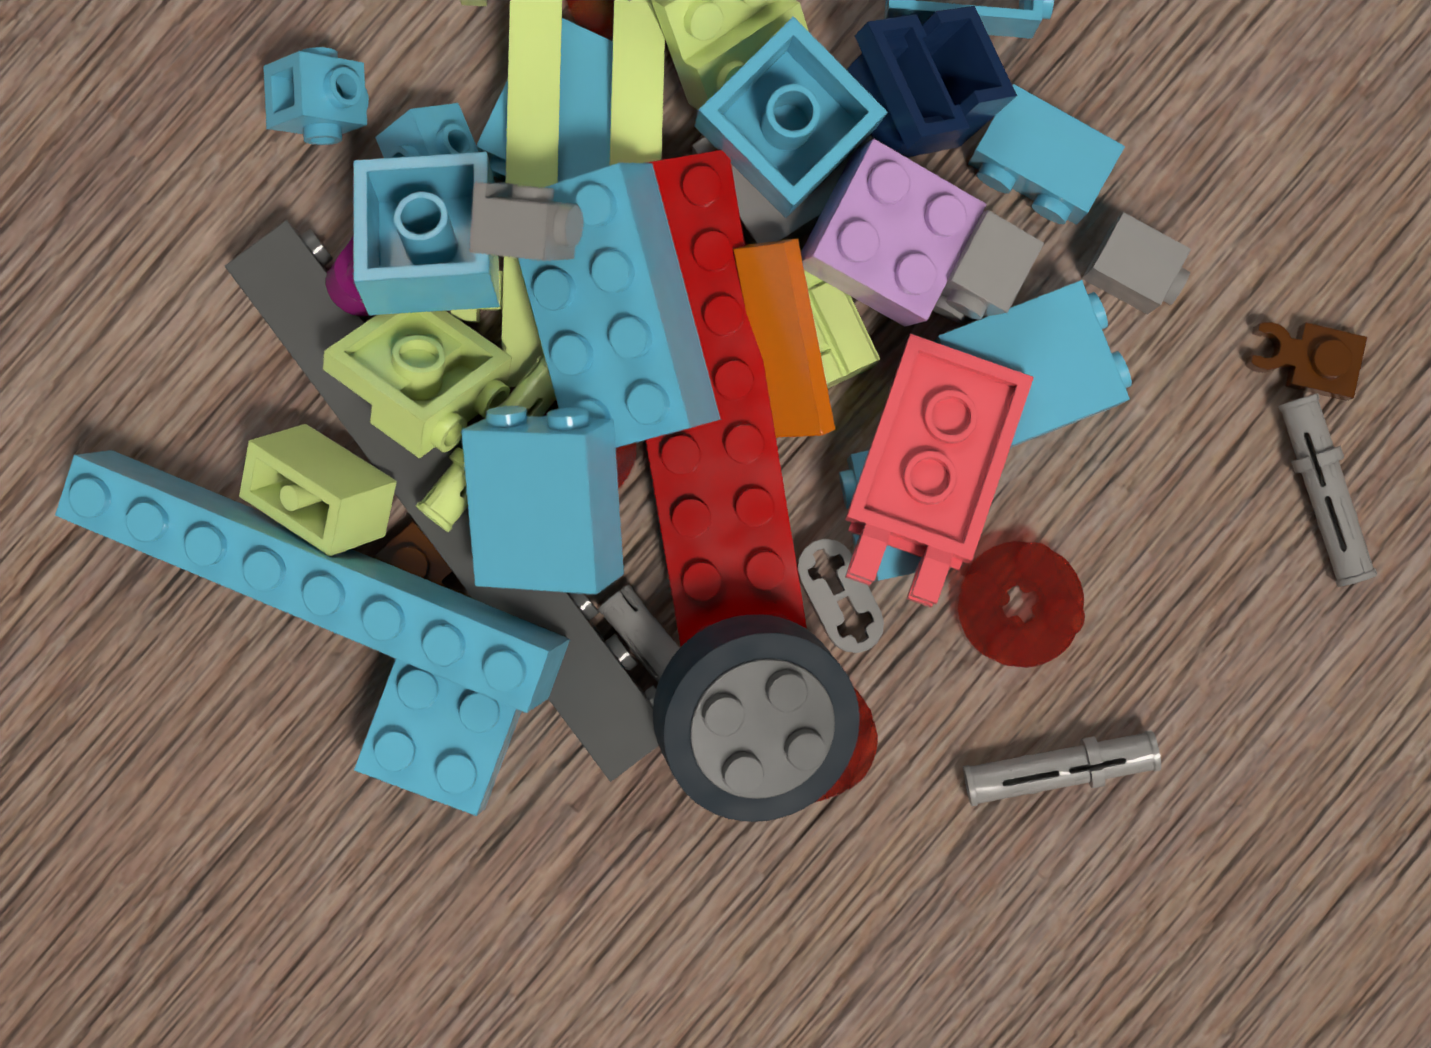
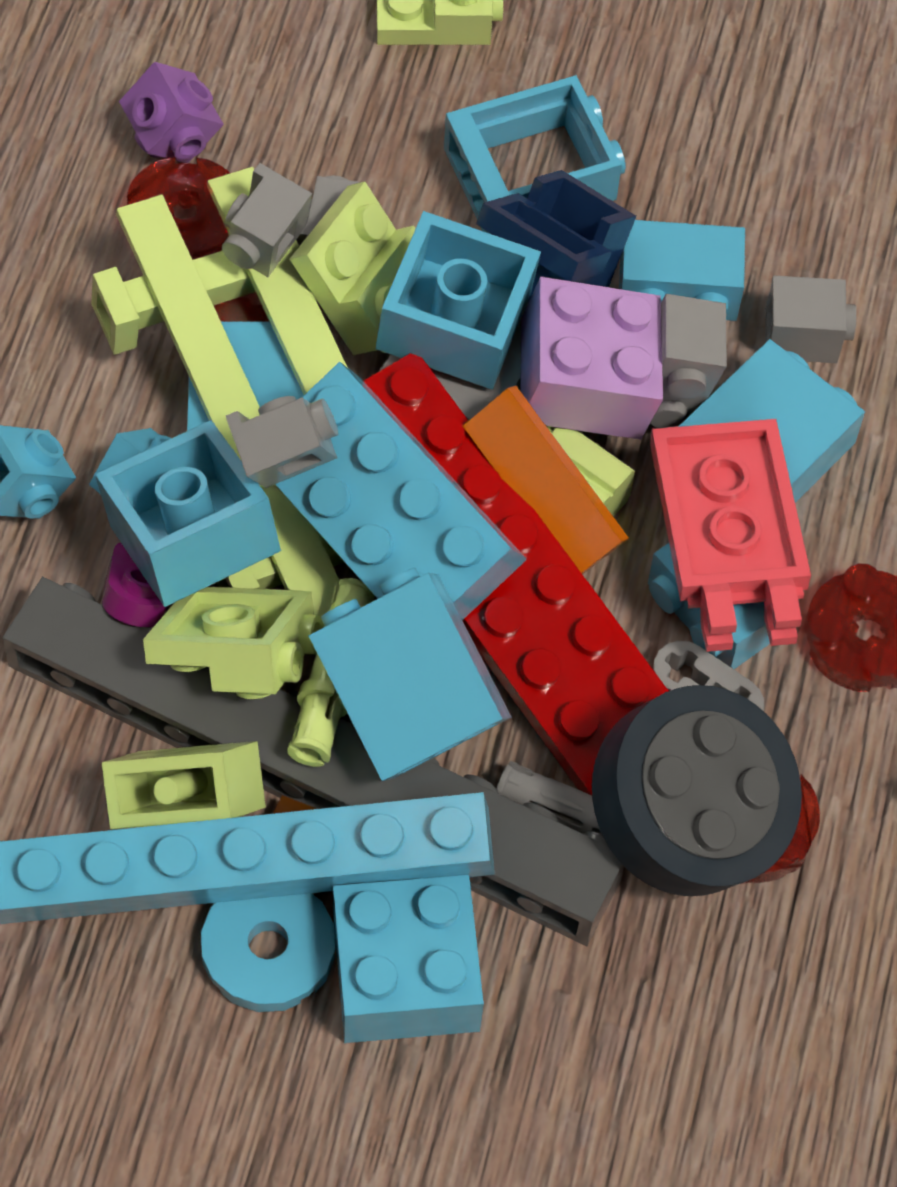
camera: 30 degrees left, 25 degrees down
none -> medium azure tile [201,893,335,1012]

